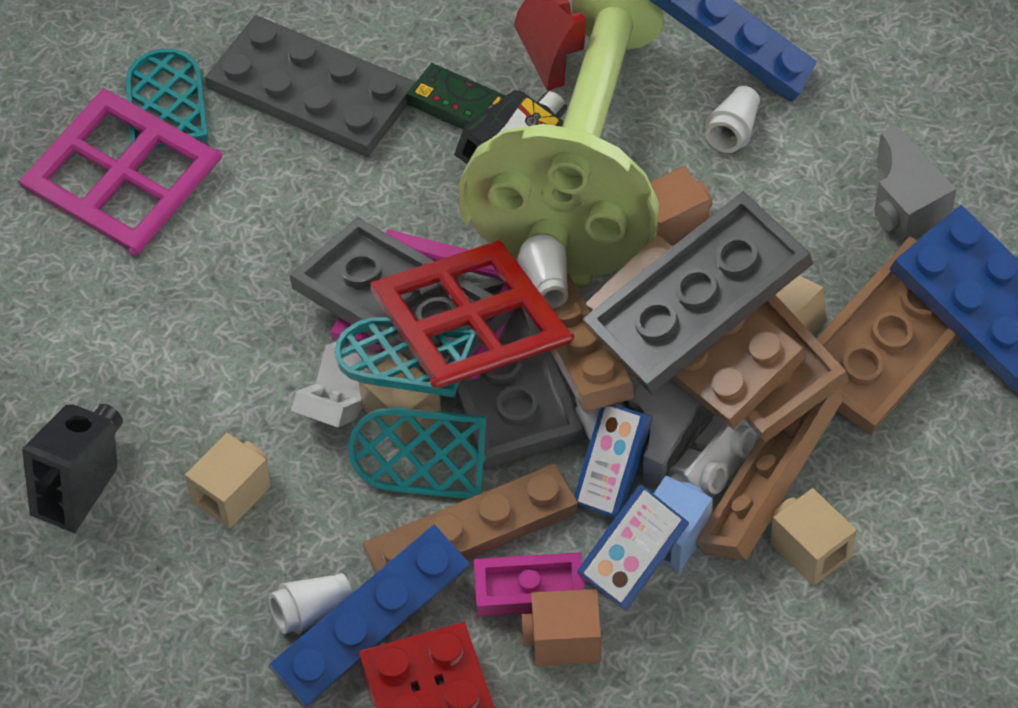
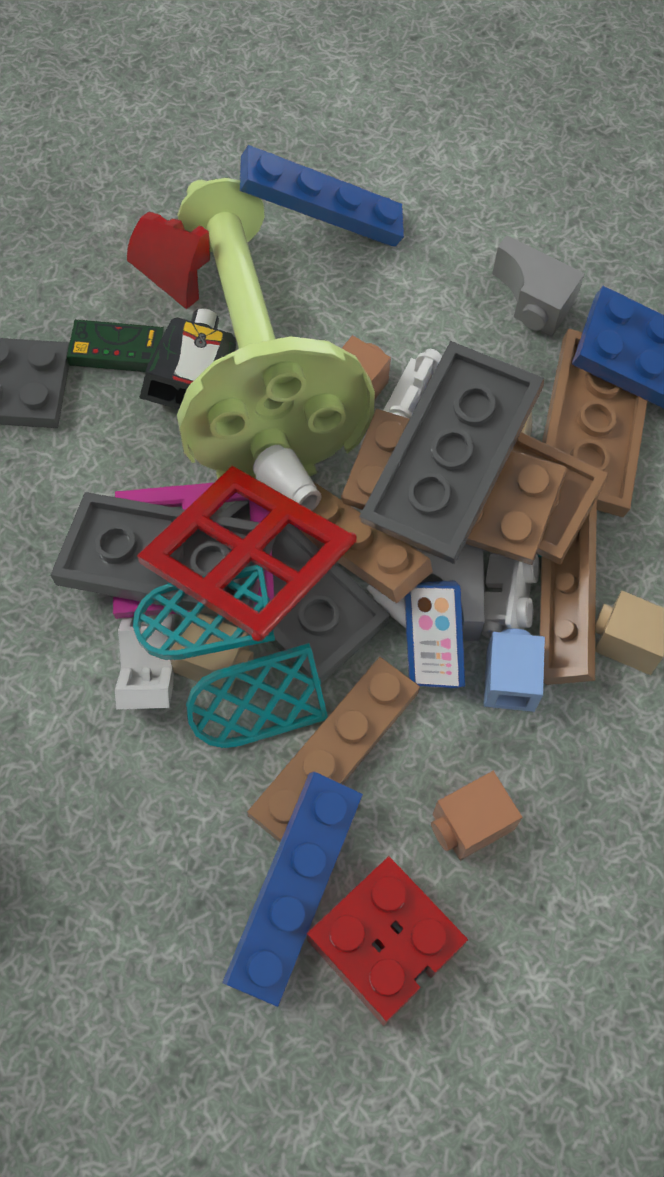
camera: 30 degrees left, 10 degrees up
tan brick [185,433,271,529] -> none
white cone [269,573,353,635] -> none
dark pink plate [474,552,585,617] -> none
slope [577,485,689,611] -> none
white cone [705,86,760,153] -> none

